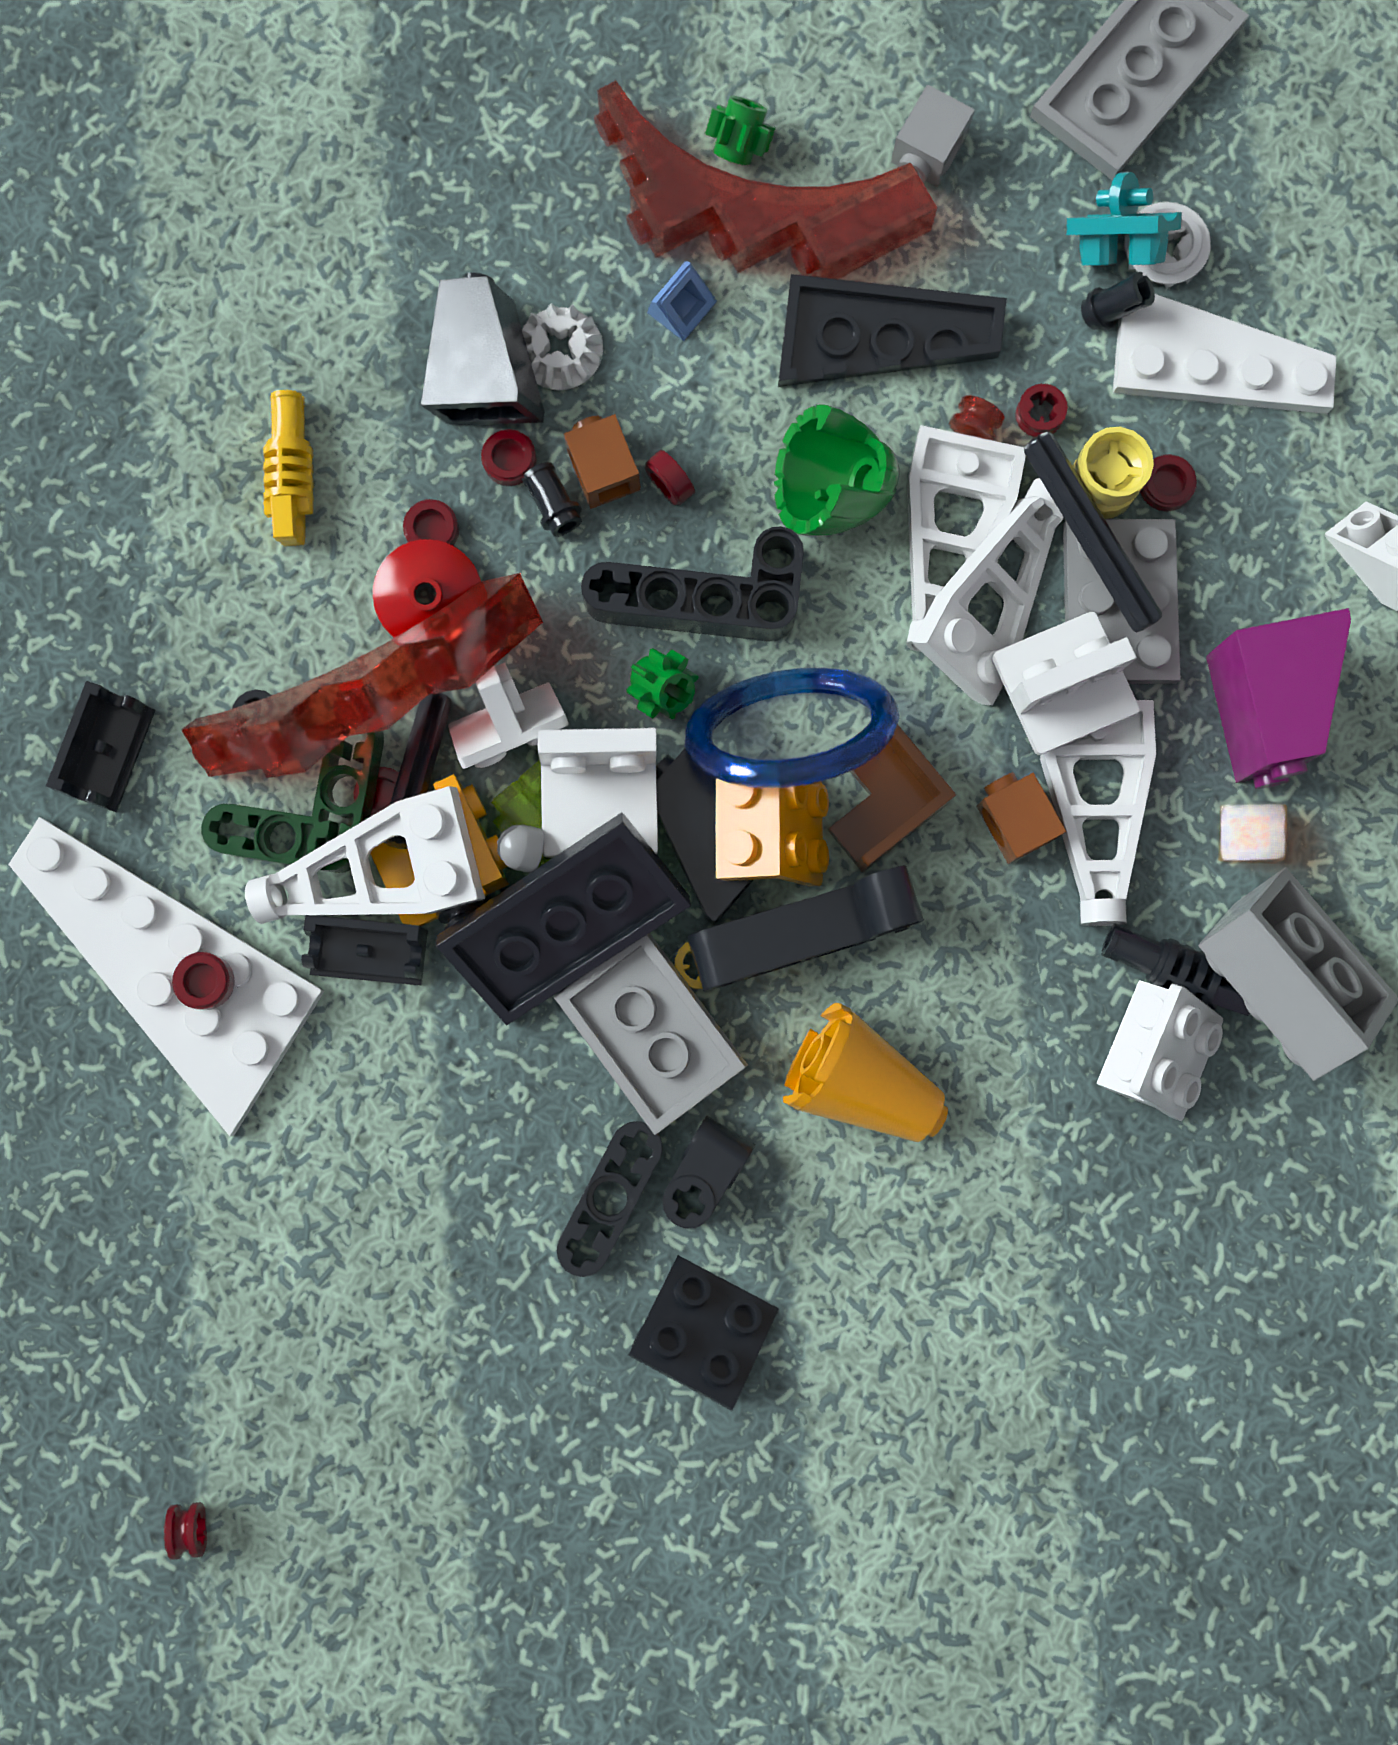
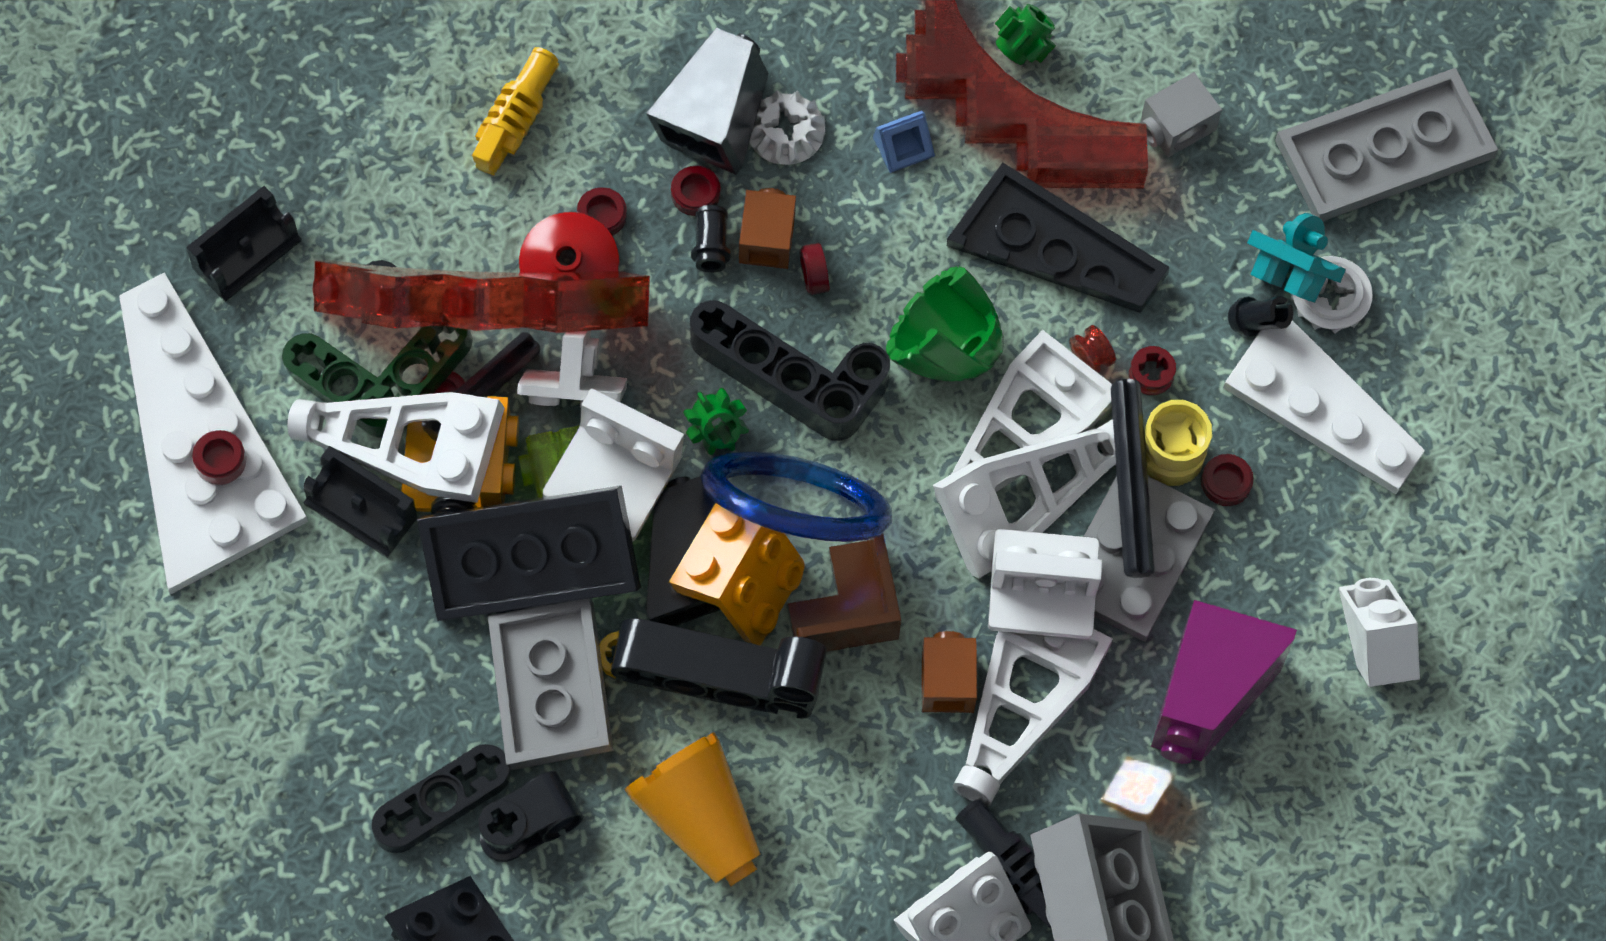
camera: 25 degrees right, 15 degrees down
light grey hinge [497,825,544,873] -> none

